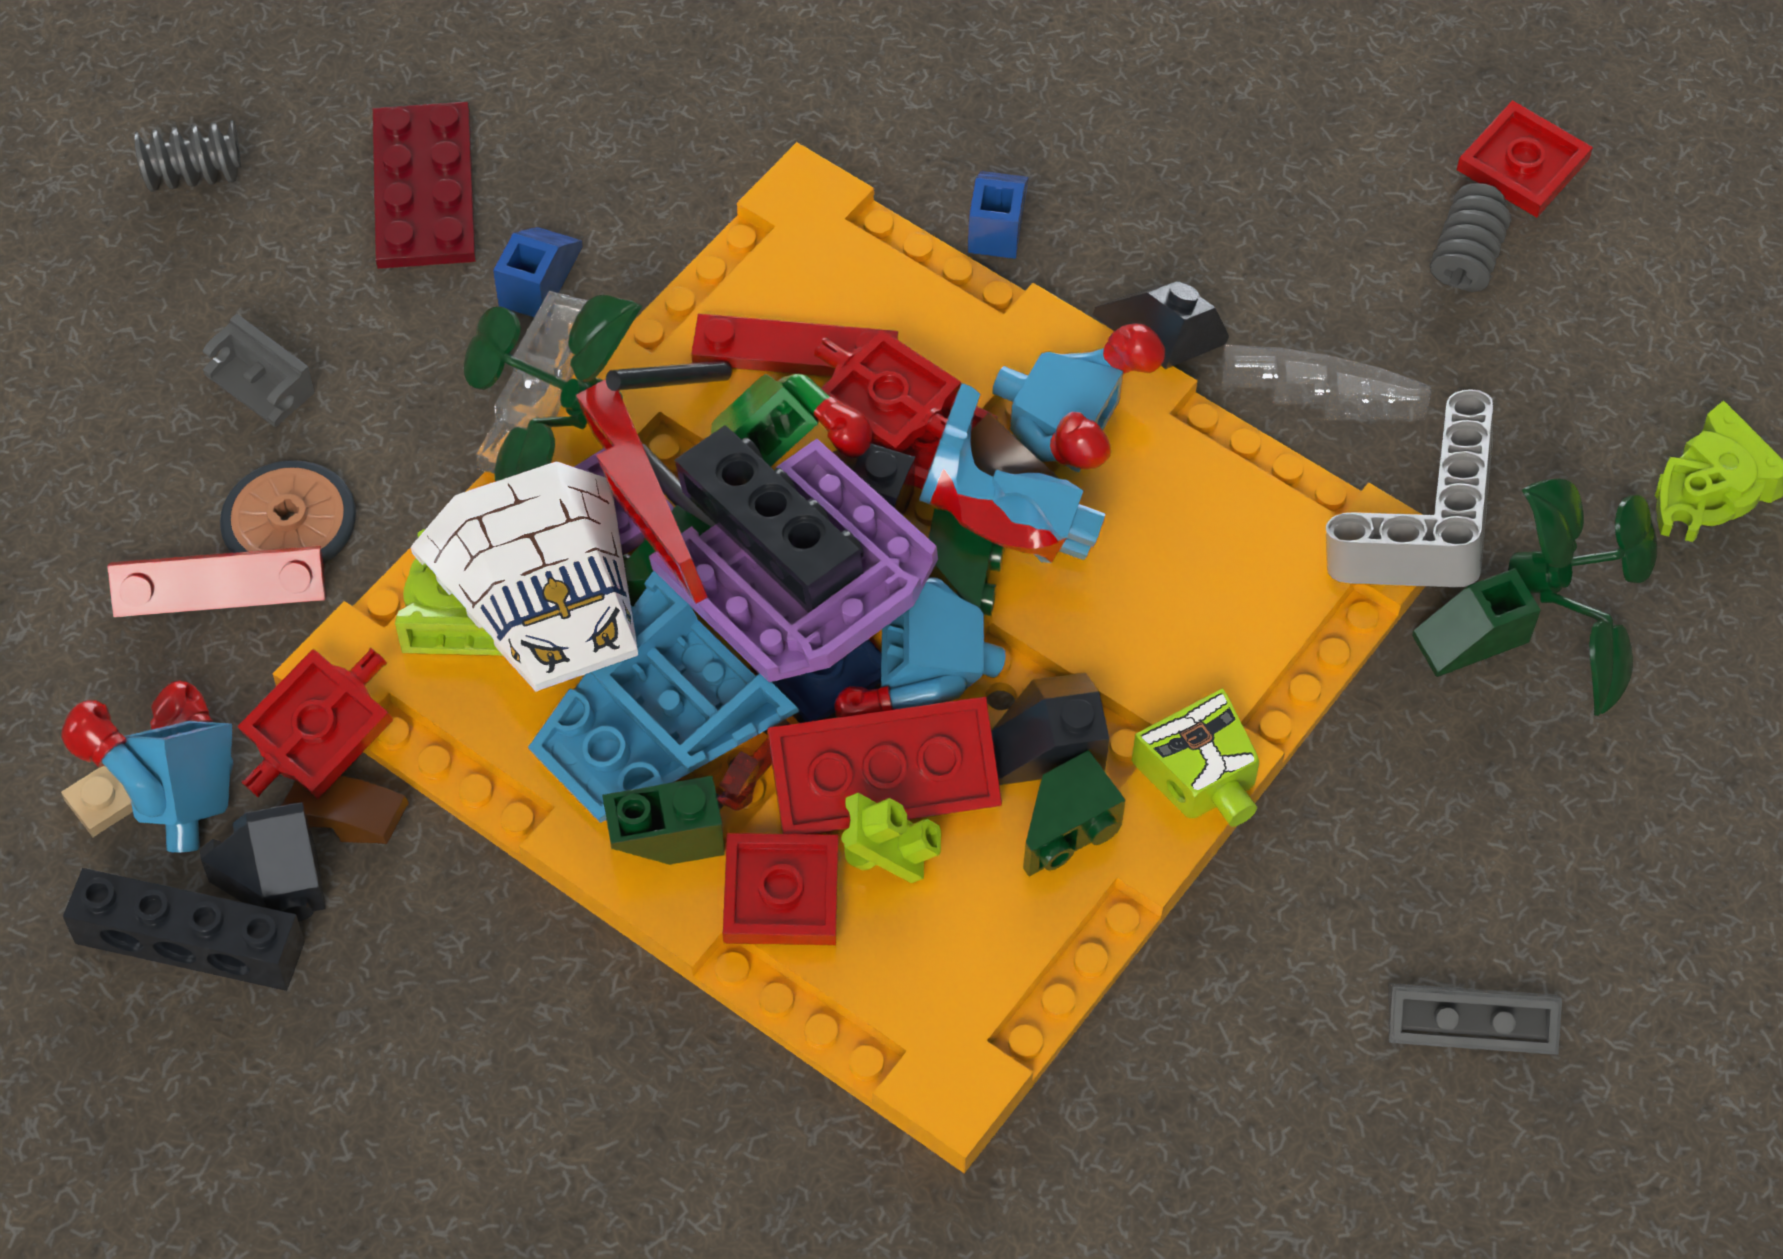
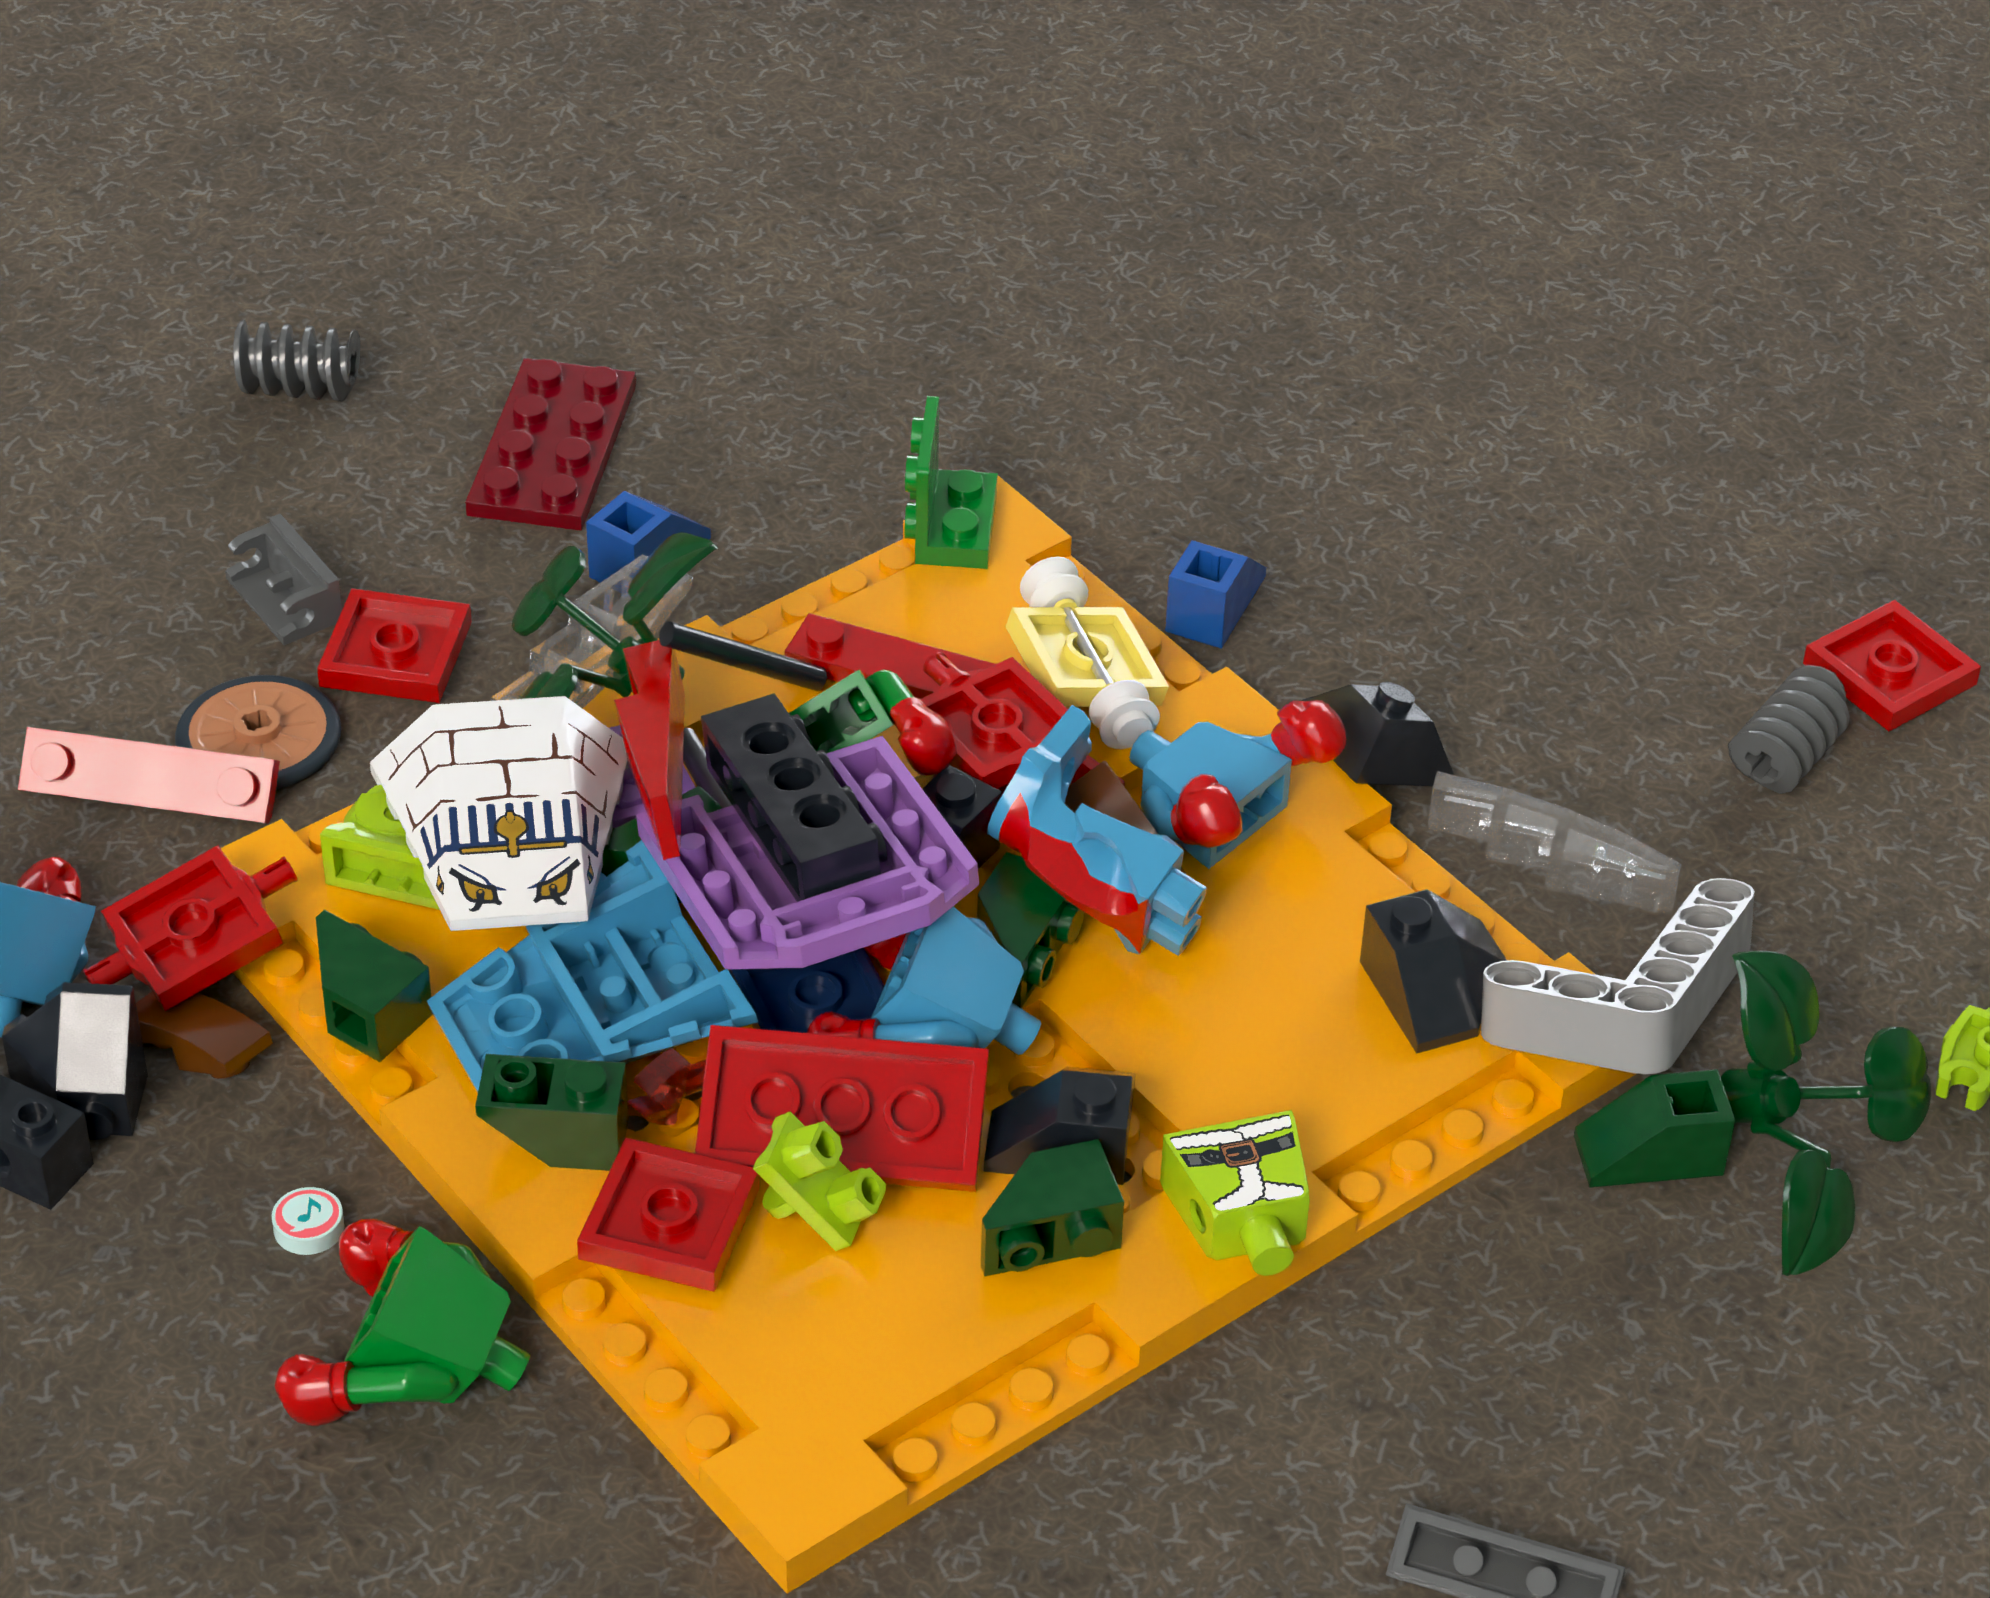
camera: 15 degrees right, 15 degrees down
none -> light aqua tile [272,1187,344,1255]
none -> green torso [275,1218,530,1426]
none -> dark green slope [316,909,433,1062]
none -> red plate [317,588,472,703]
none -> green bracket [904,396,998,569]
none -> plate [1005,557,1169,749]
none -> black slope [1360,889,1507,1054]

